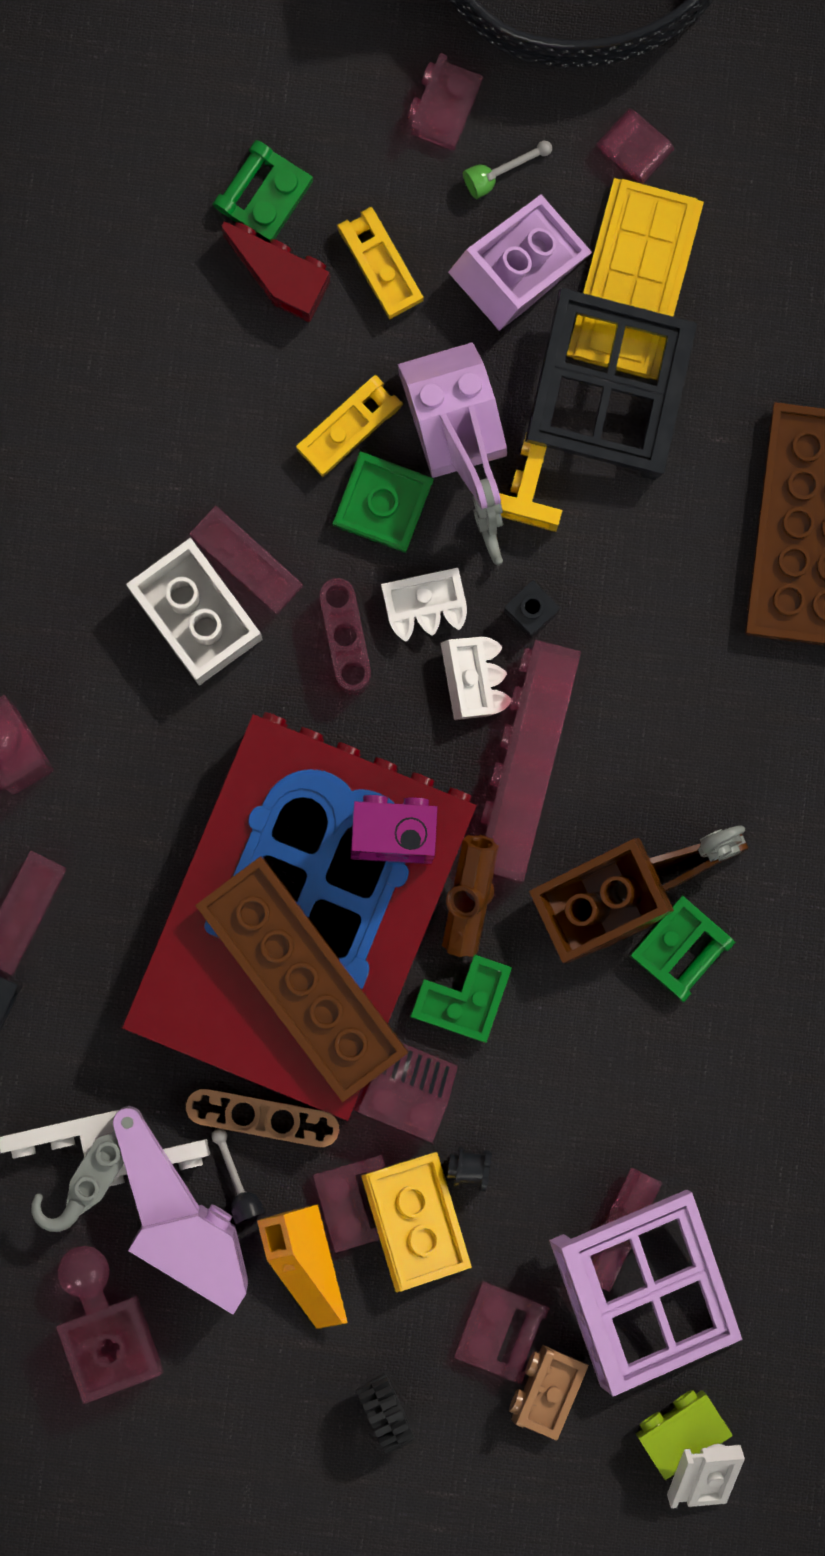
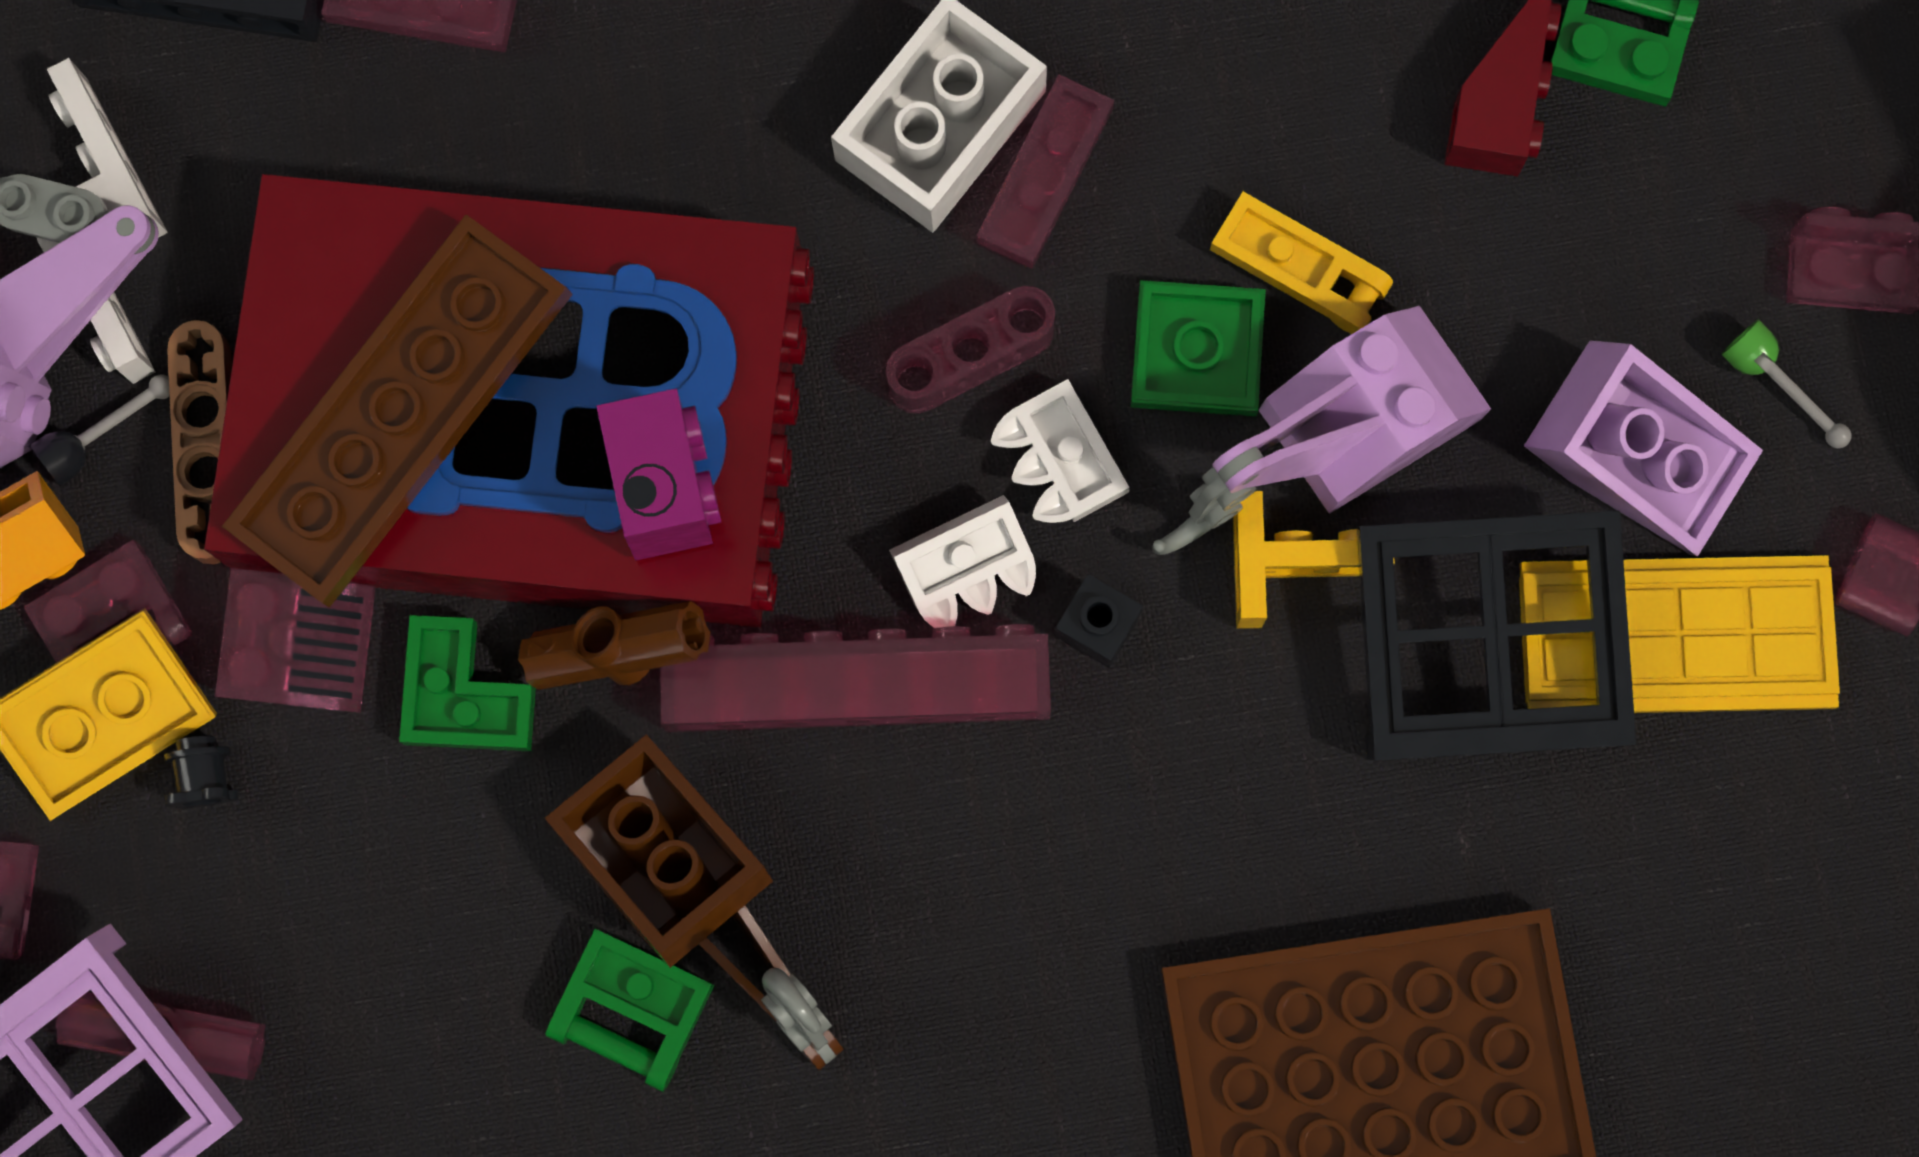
camera: 85 degrees right, 5 degrees down
yellow plate [337,207,424,320] -> none

